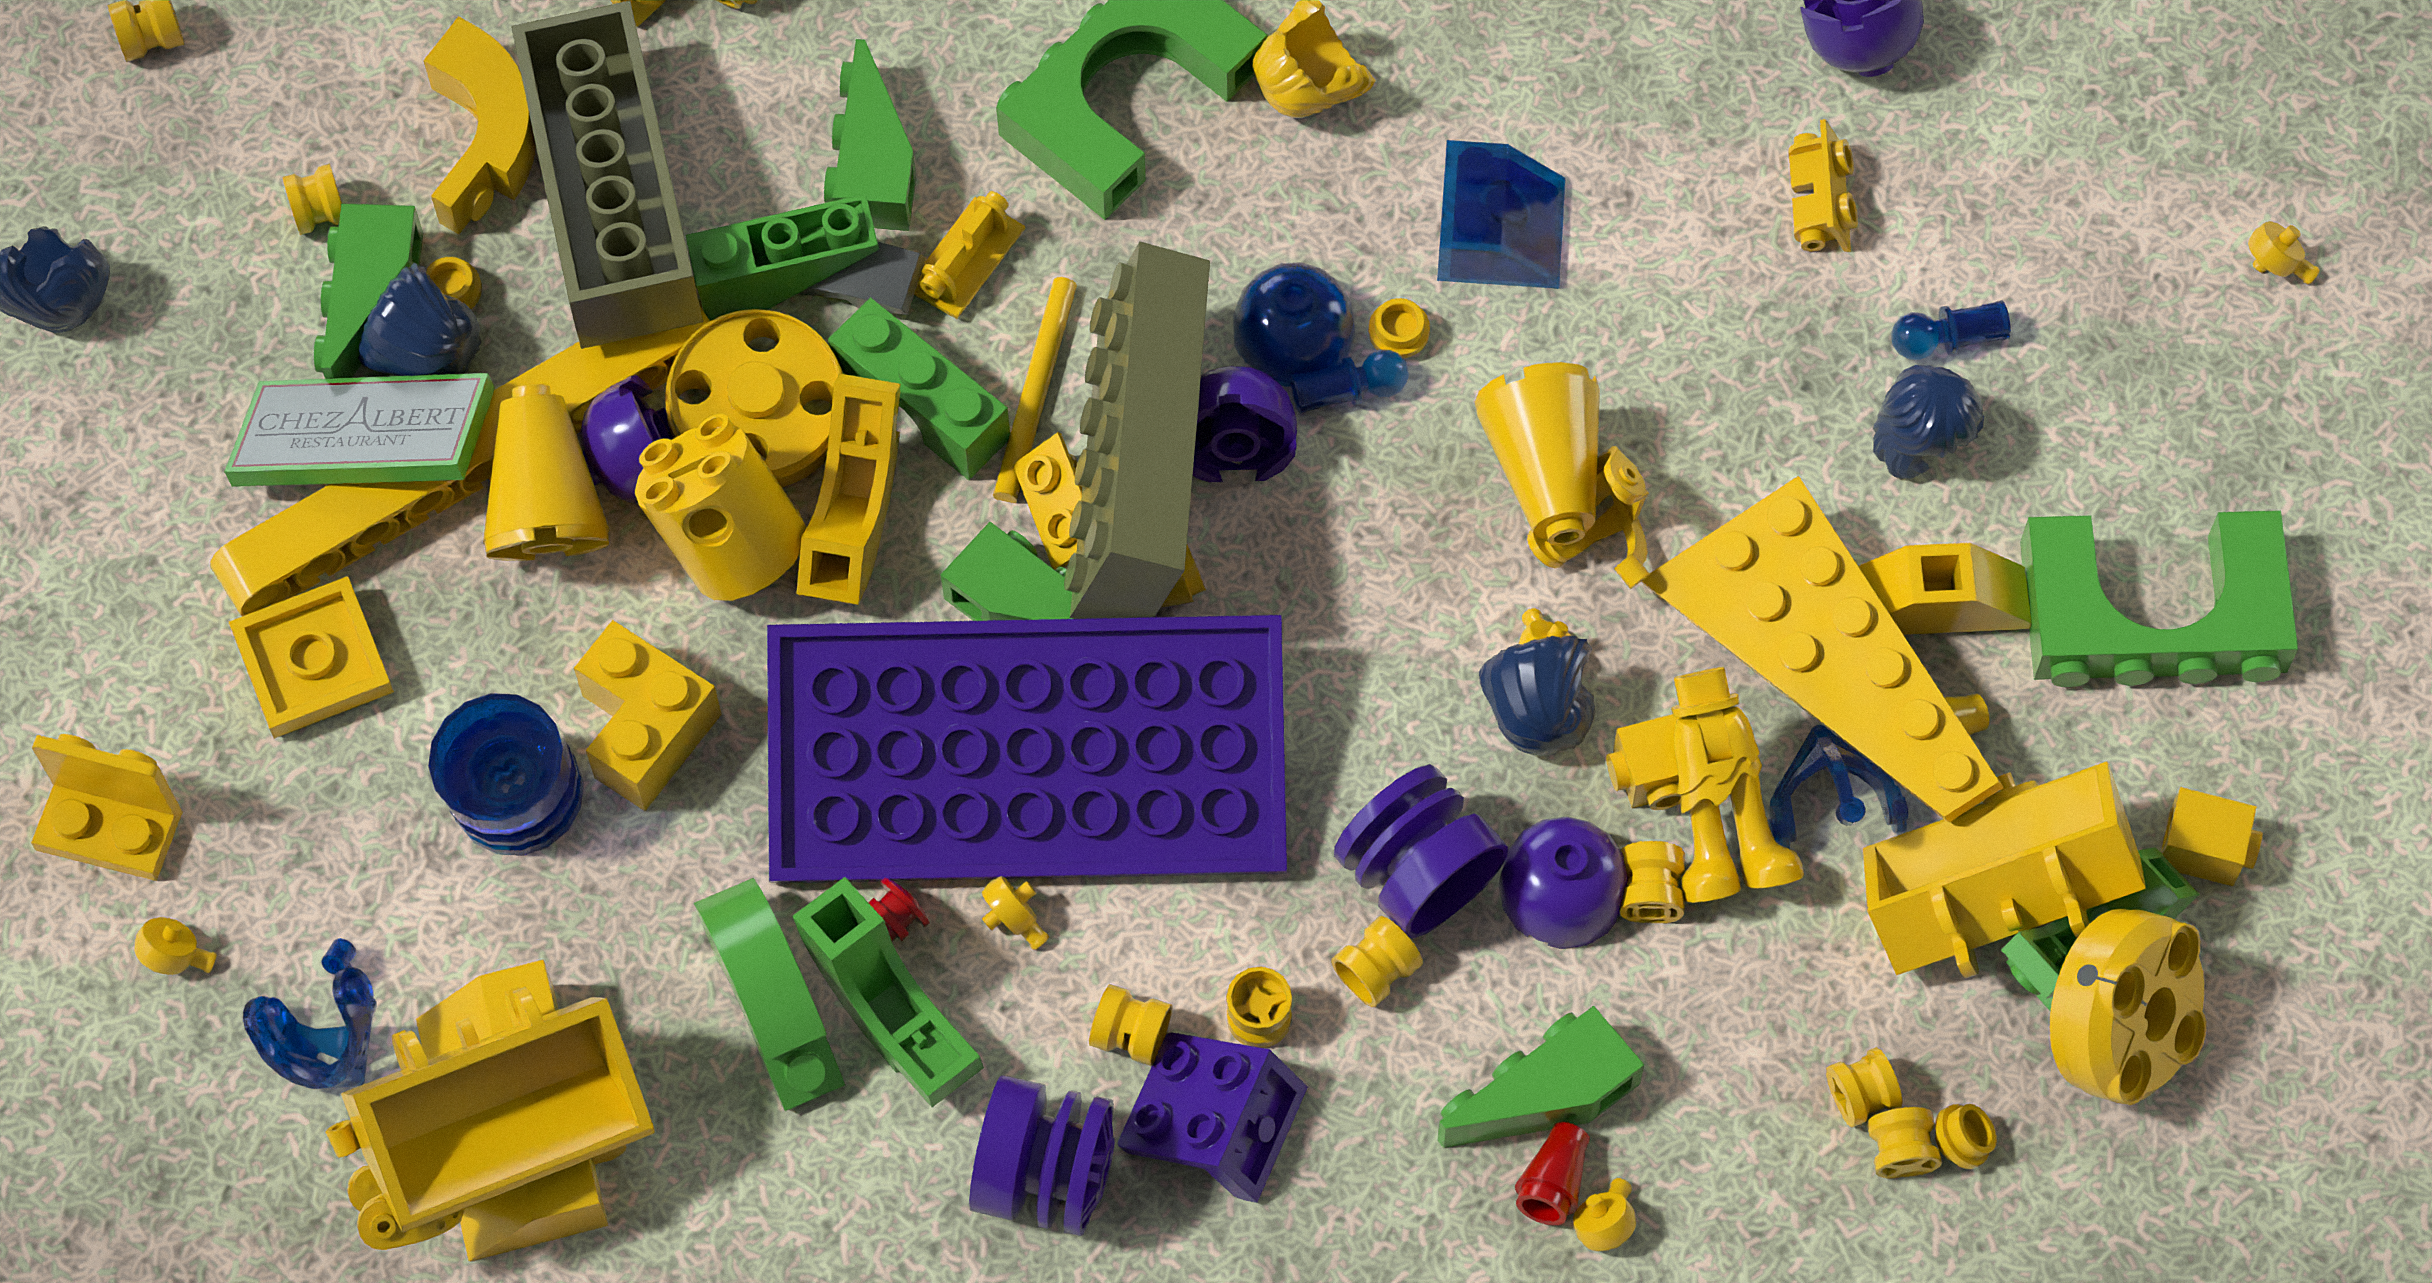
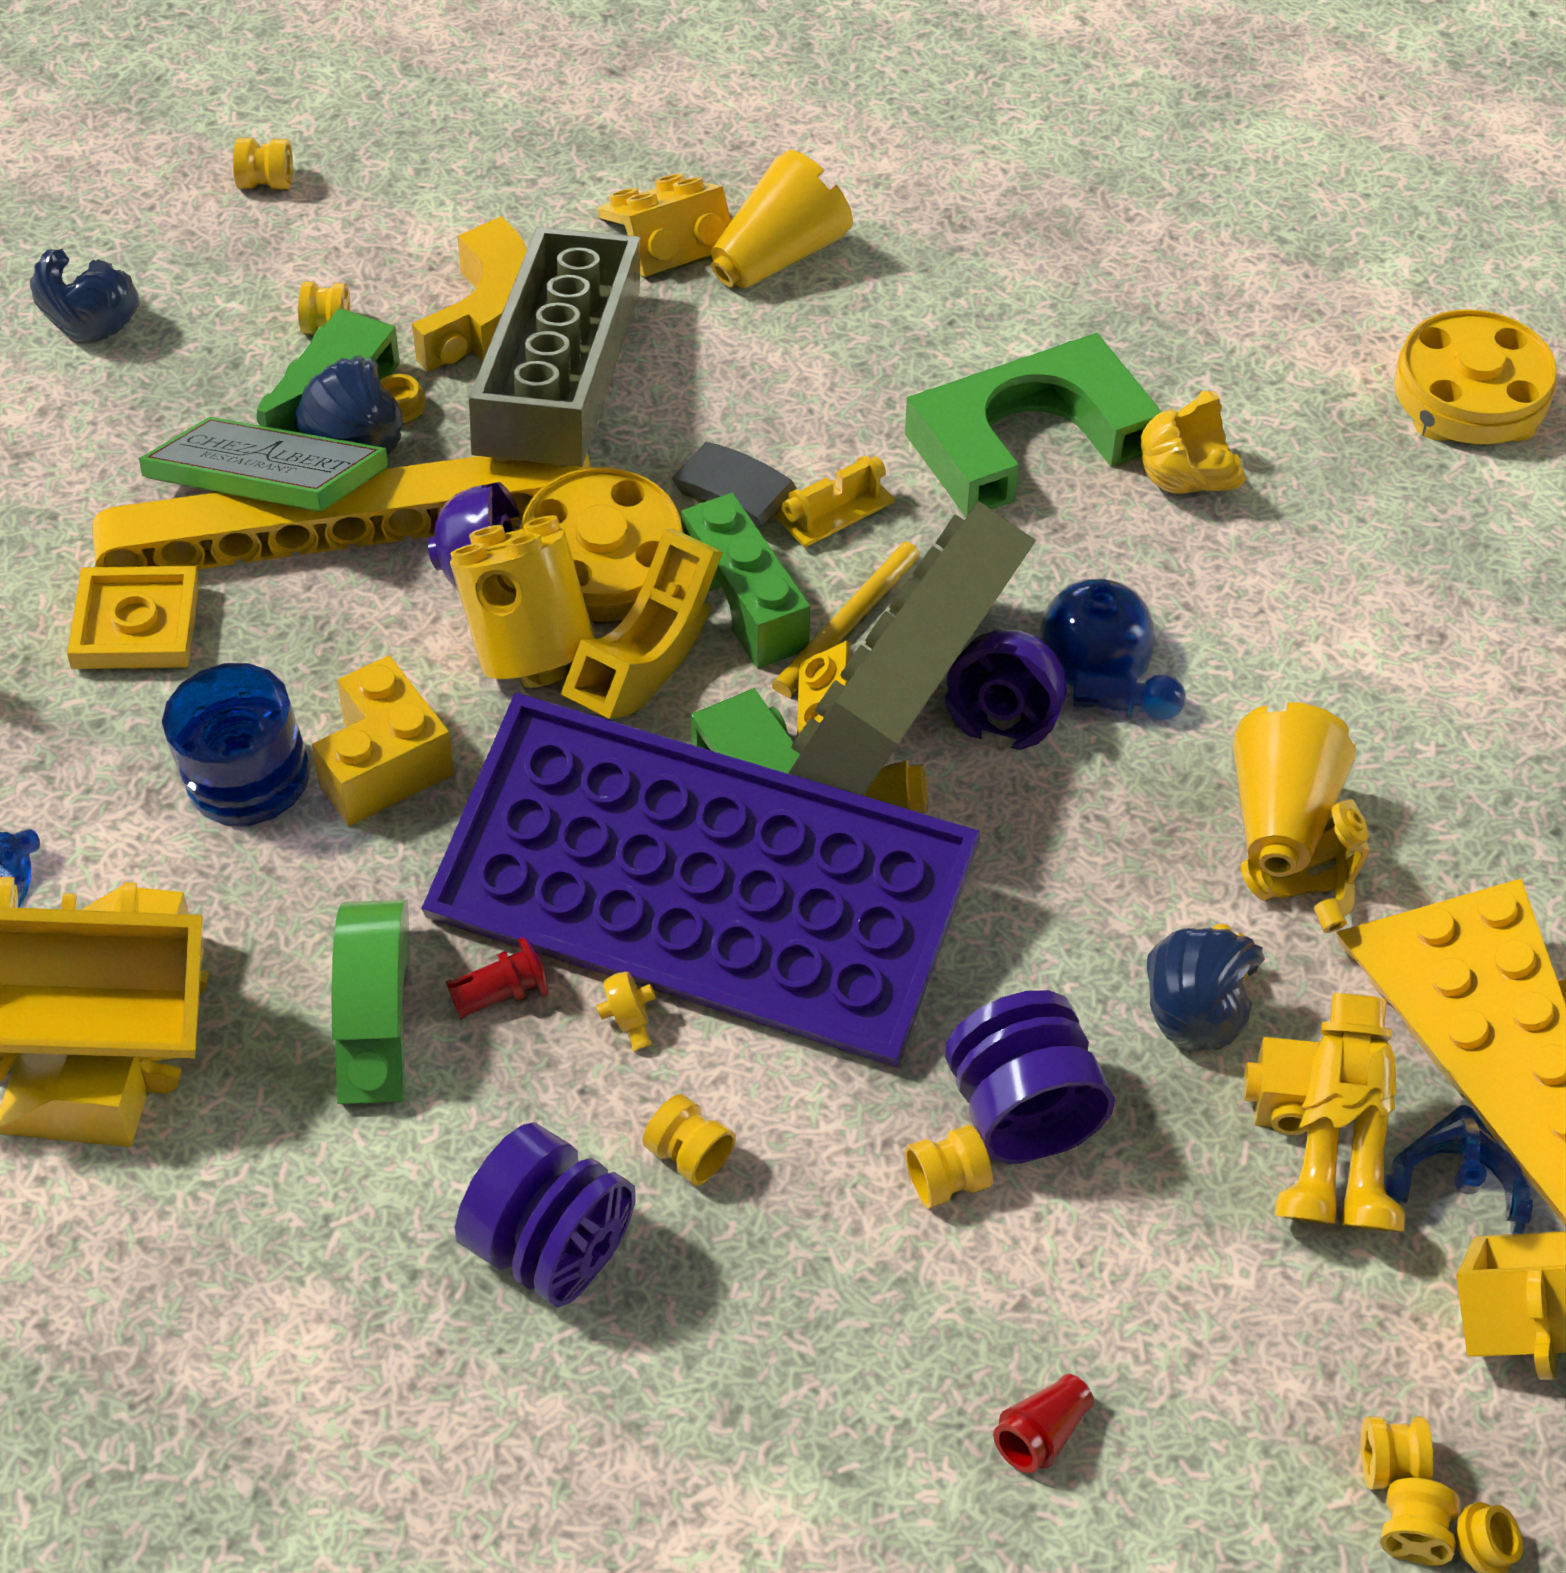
camera: 20 degrees right, 15 degrees down
yellow cone [483,384,610,561] -> none
bright green slope [685,194,879,321] -> none
bright green arch [792,877,984,1108] -> none
bright green slope [824,39,917,231] -> none
dark purple bracket [1117,1032,1308,1203] -> none
yellow wheel [1226,966,1292,1048] -> none
yellow plate [1368,298,1430,359] -> none
clear blue slope [1437,140,1566,289] -> none
bright green slope [1437,1006,1644,1148] -> none
dark purple cylinder [1499,816,1628,949] -> none
yellow piece [1573,1178,1636,1251] -> none
yellow wheel [1619,841,1685,924] -> none

